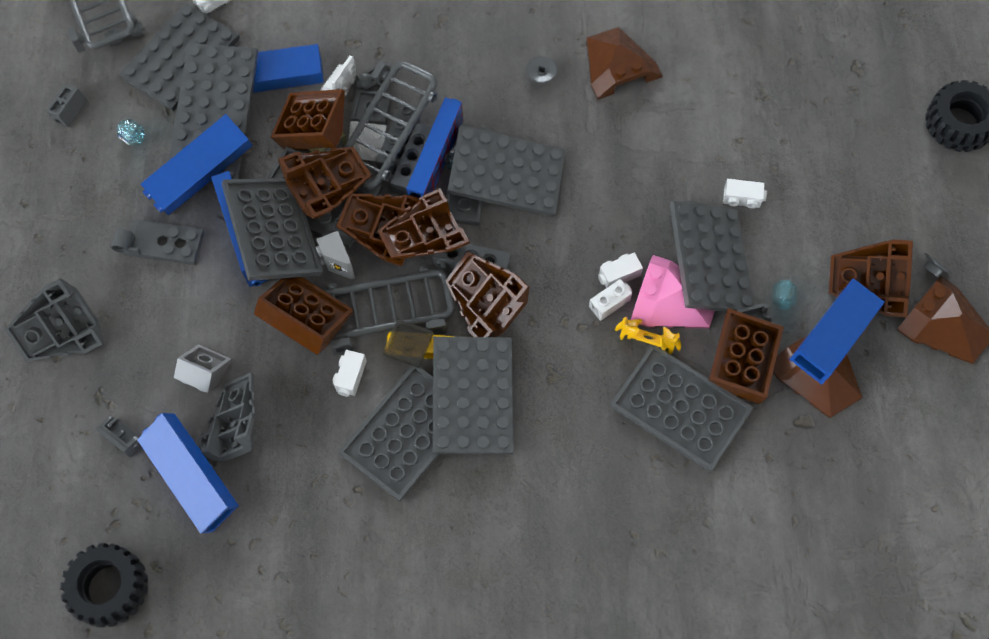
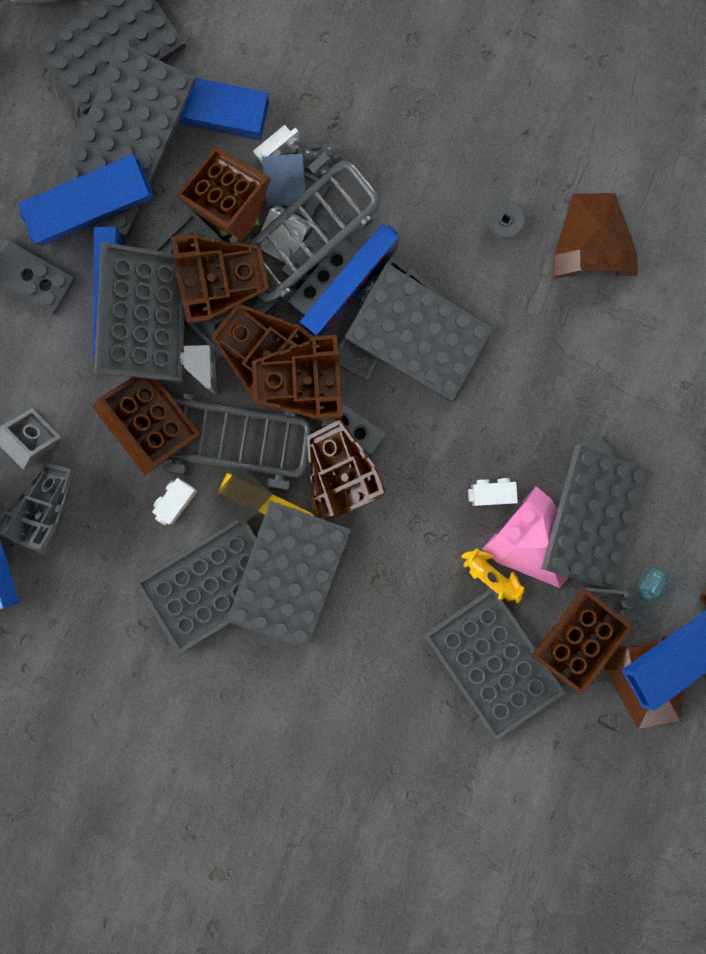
camera: 20 degrees right, 20 degrees up
clear light blue head [117,119,145,146] -> none
white brick [589,279,632,321] -> none
white brick [723,179,767,208] -> none
none -> sand blue piece [262,154,307,206]

